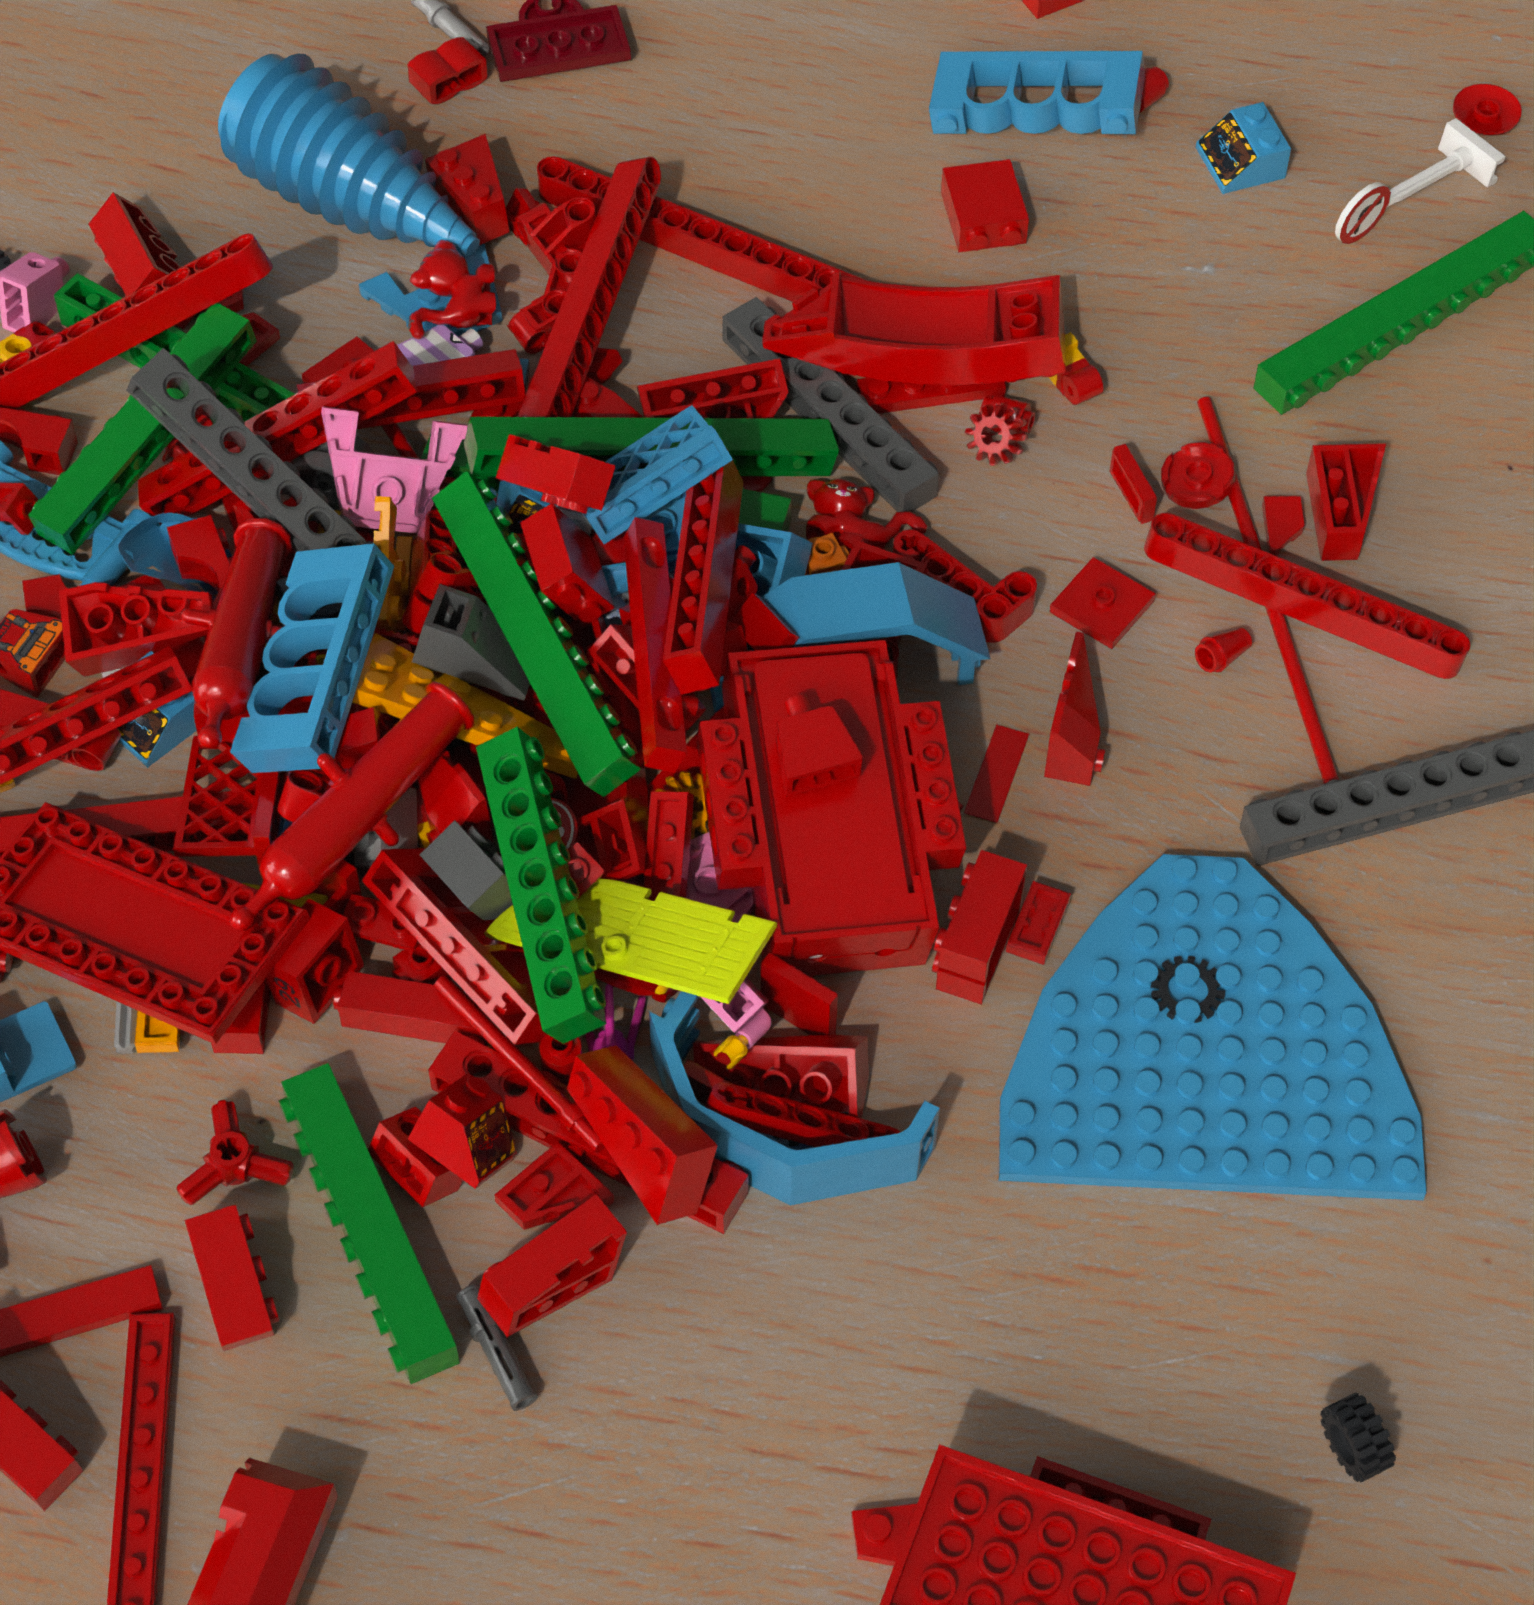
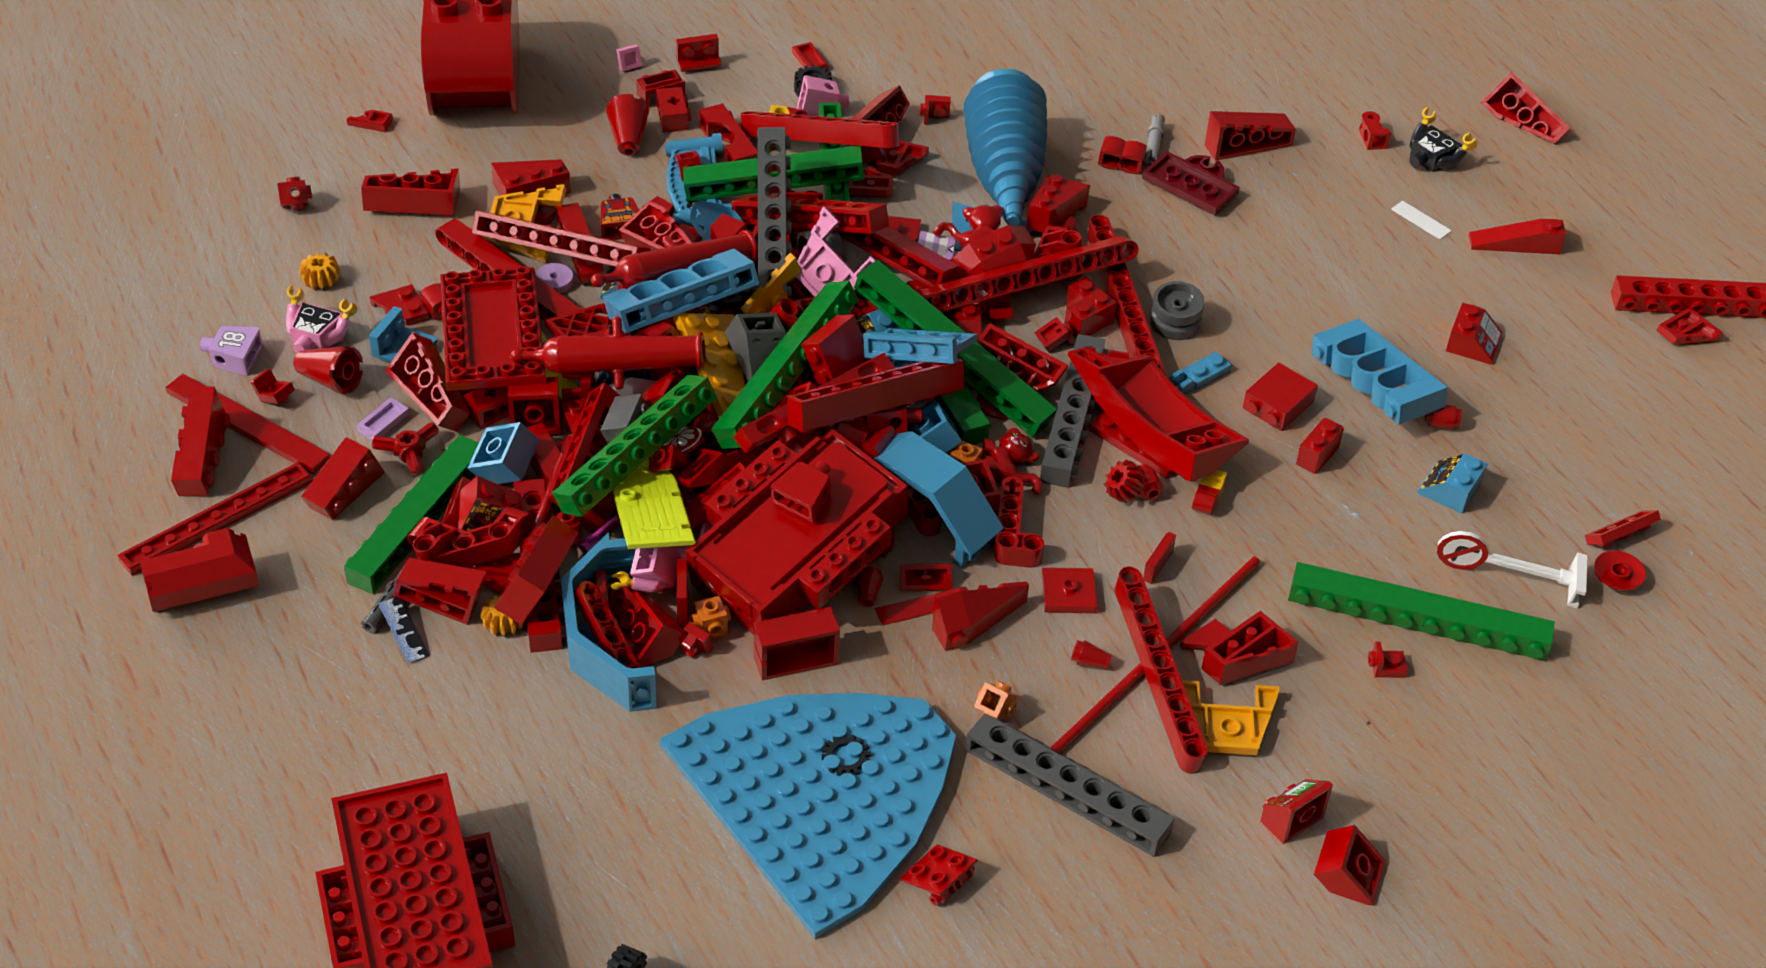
camera: 50 degrees right, 10 degrees down
red wedge [496,434,616,514] -> none
red plate [1006,881,1071,965] -> none
red tile [1161,442,1235,509] -> none
none -> lavender tile [357,398,410,440]
none -> sticker [378,597,429,663]
none -> red wedge [385,332,471,432]
none -> red connector [407,506,534,568]
none -> dark azure brick [467,422,539,484]
none -> light orange gear [481,593,526,637]
none -> lavender piece [536,263,573,294]
none -> red tile [681,622,714,658]
none -> orange brick [691,596,731,640]
none -> red hinge [899,844,978,906]
none -> red slope [900,562,952,591]
none -> red bracket [920,95,951,125]
none -> red wedge [950,225,1036,287]
none -> orange brick [974,681,1018,720]
none -> red bracket [1034,317,1075,352]
none -> red brick [1065,277,1117,339]
none -> dark grey wheel [1150,281,1205,340]
none -> dark azure hinge [1169,352,1232,394]
none -> light orange wing [1182,680,1280,755]
none -> red brick [1296,418,1344,474]
none -> red bracket [1368,641,1408,678]
none -> red plate [1585,510,1661,548]

